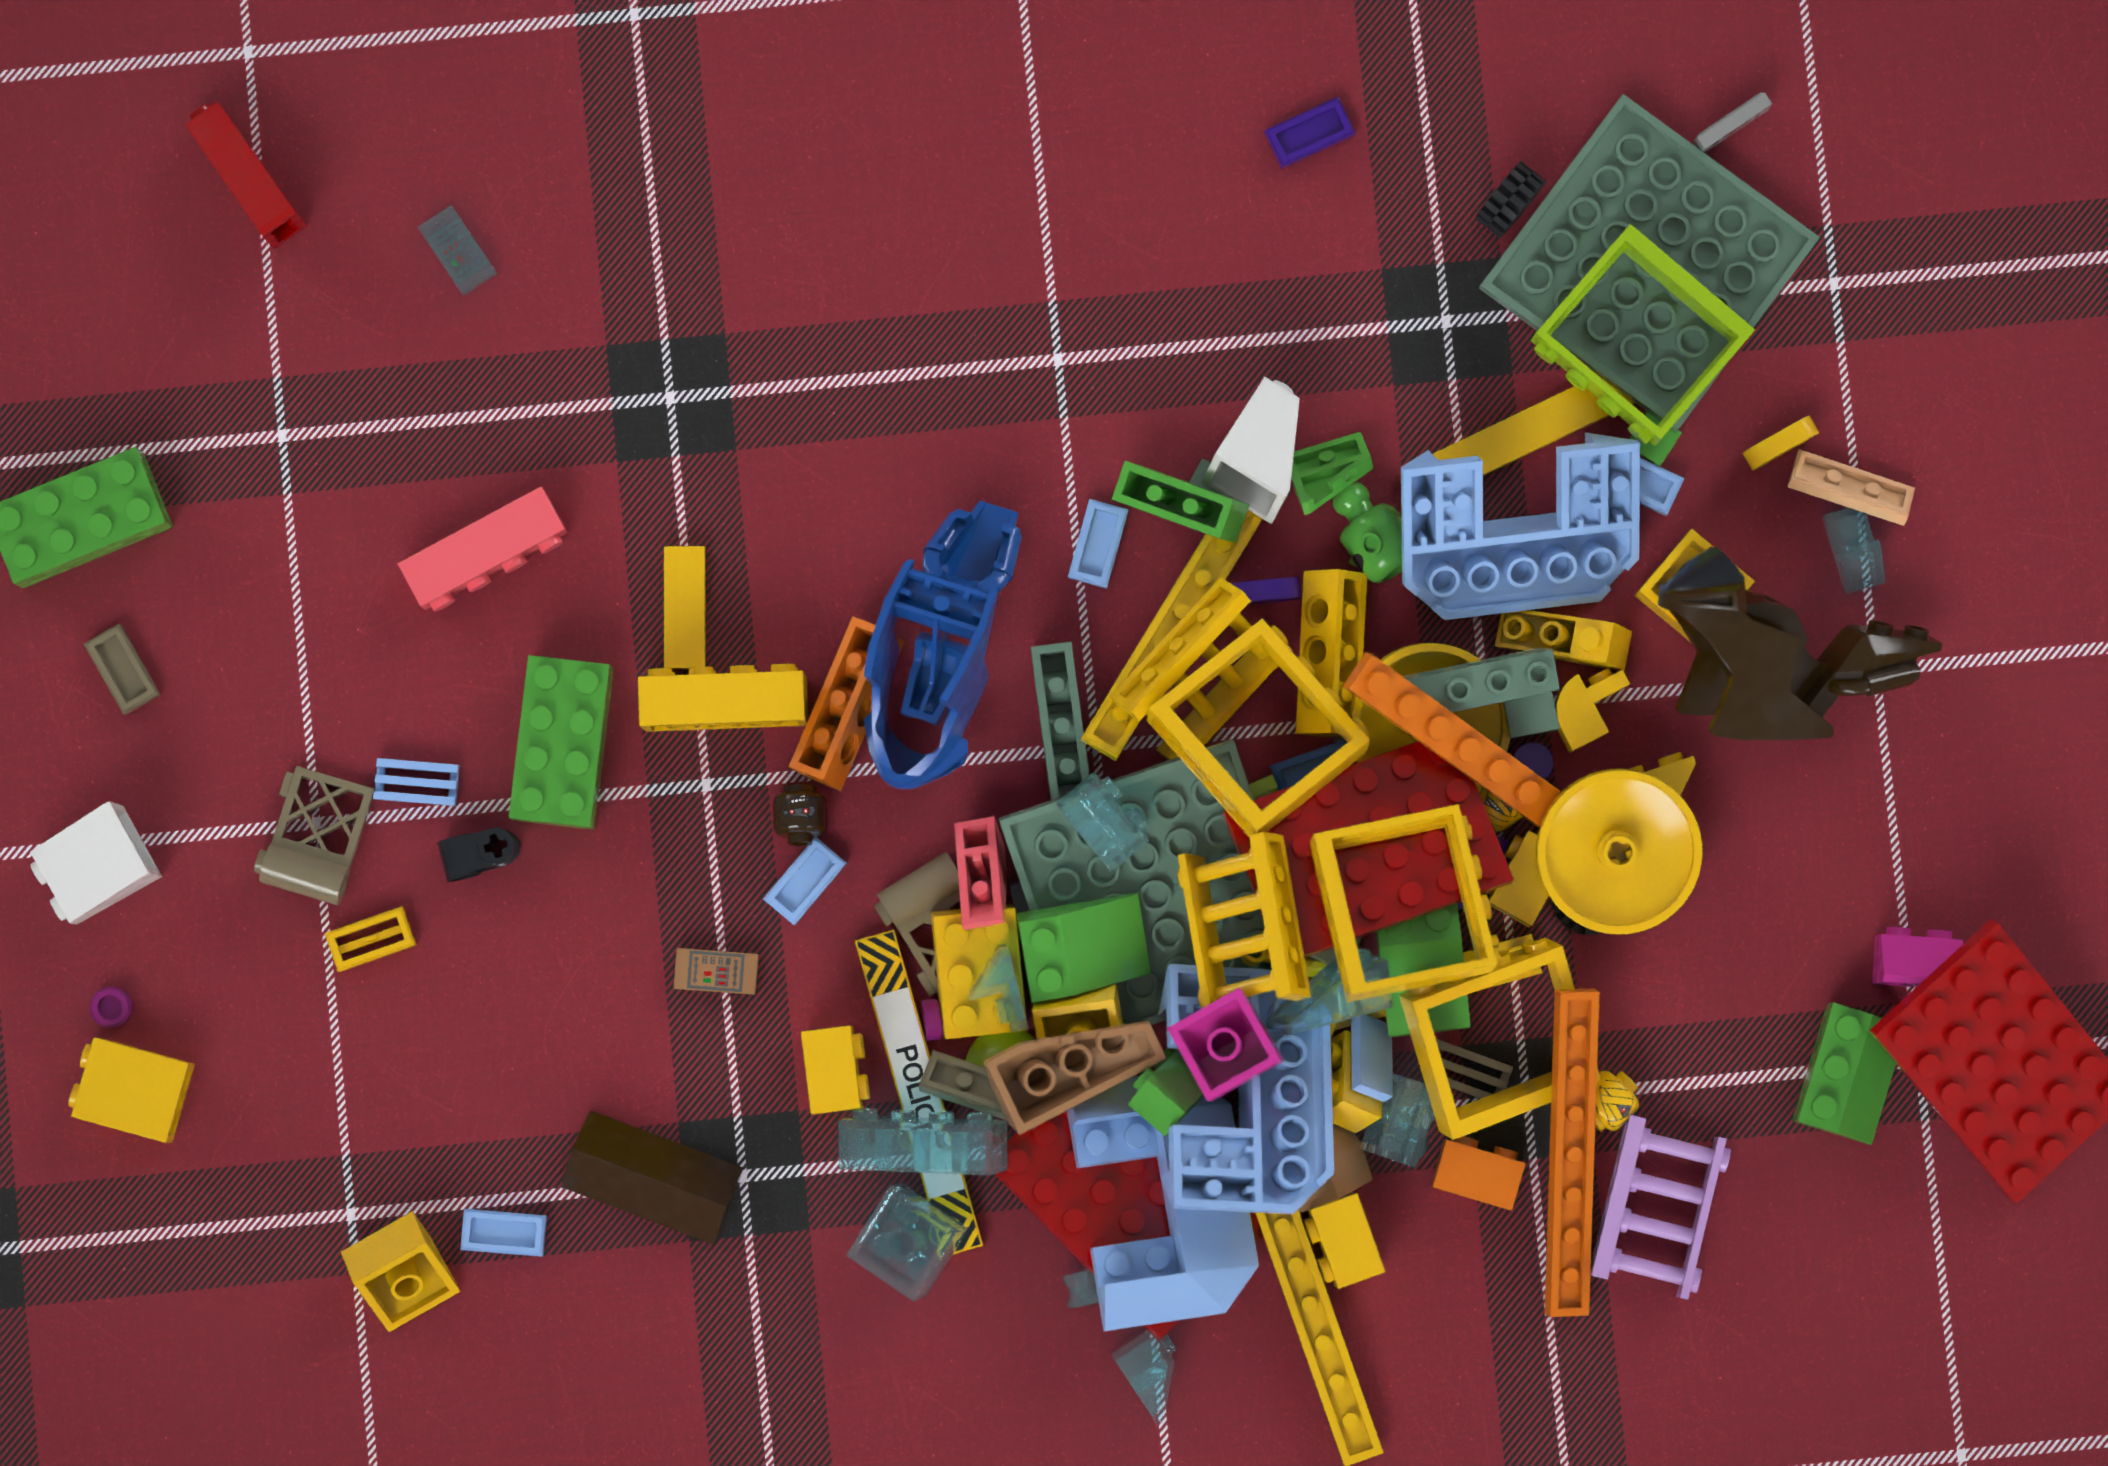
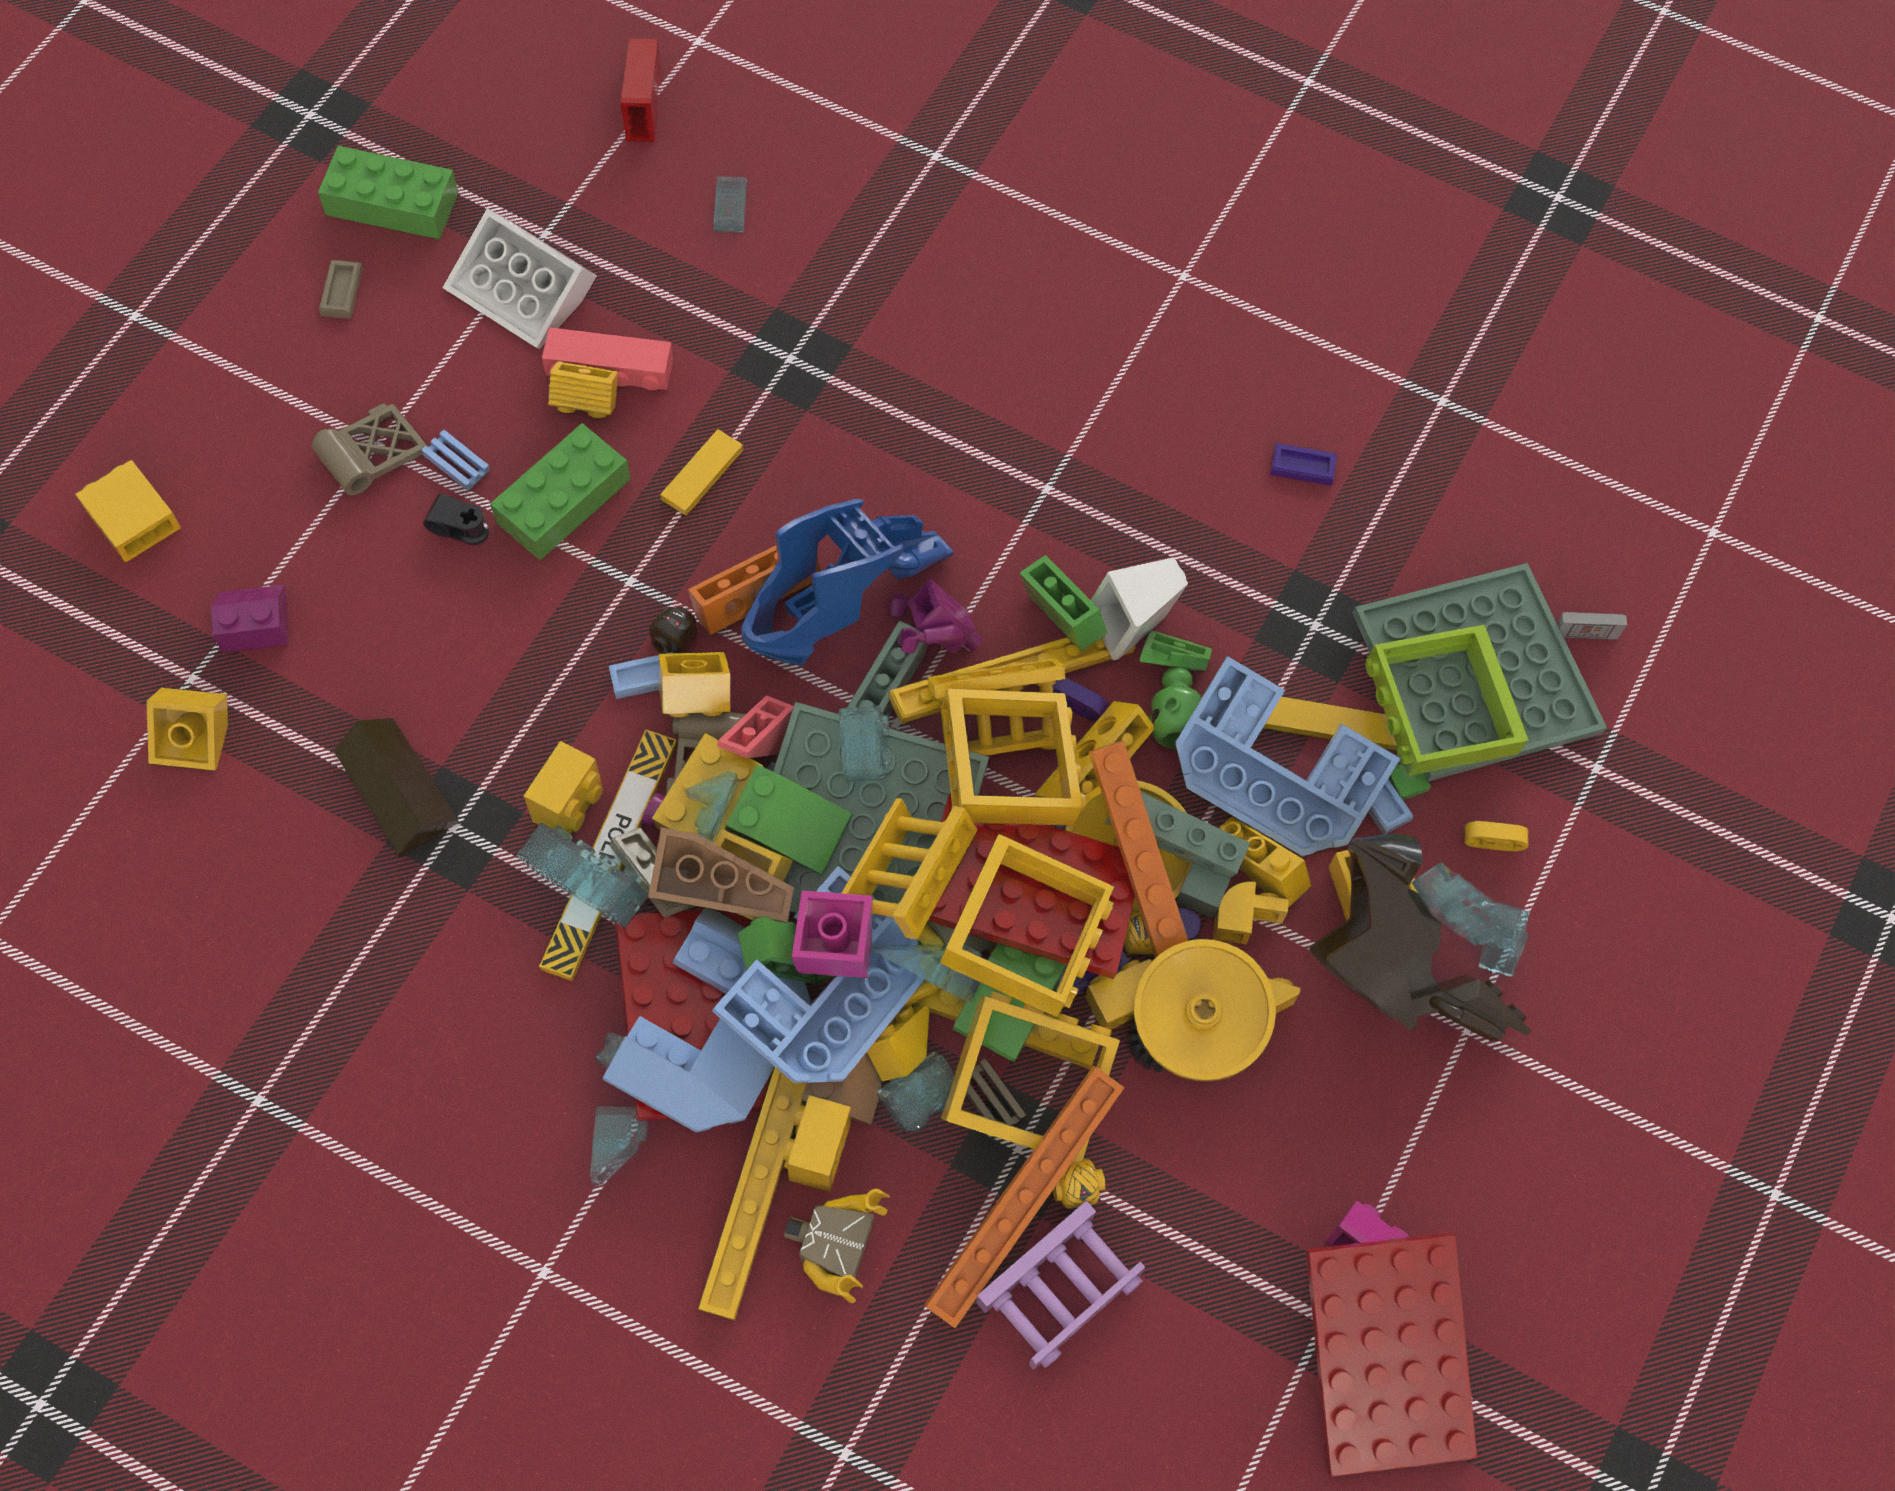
camera: 25 degrees right, 20 degrees down
white slope [30,801,162,925] -> none
magenta tile [90,987,133,1028] -> none
yellow tile [325,906,417,972] -> none
light blue tile [460,1209,547,1257] -> none
yellow brick [638,664,808,732] -> none
medium nougat tile [673,948,759,995] -> none
clear light blue brick [846,1183,969,1301] -> none
light blue tile [1068,499,1129,589] -> none
light blue tile [1351,1012,1393,1102] -> none
orange brick [1430,1136,1526,1211] -> none
black tyre [1475,161,1547,238] -> none
light nougat tile [1788,449,1915,526] -> none
bright green slope [1792,1002,1896,1145] -> none
none -> magenta slope [211,584,289,653]
none -> white slope [443,208,597,349]
none -> yellow brick [548,361,618,418]
none -> yellow brick [658,652,730,717]
none -> torso [784,1189,890,1303]
none -> magenta torso [889,579,982,654]
none -> clear light blue brick [1411,862,1504,946]

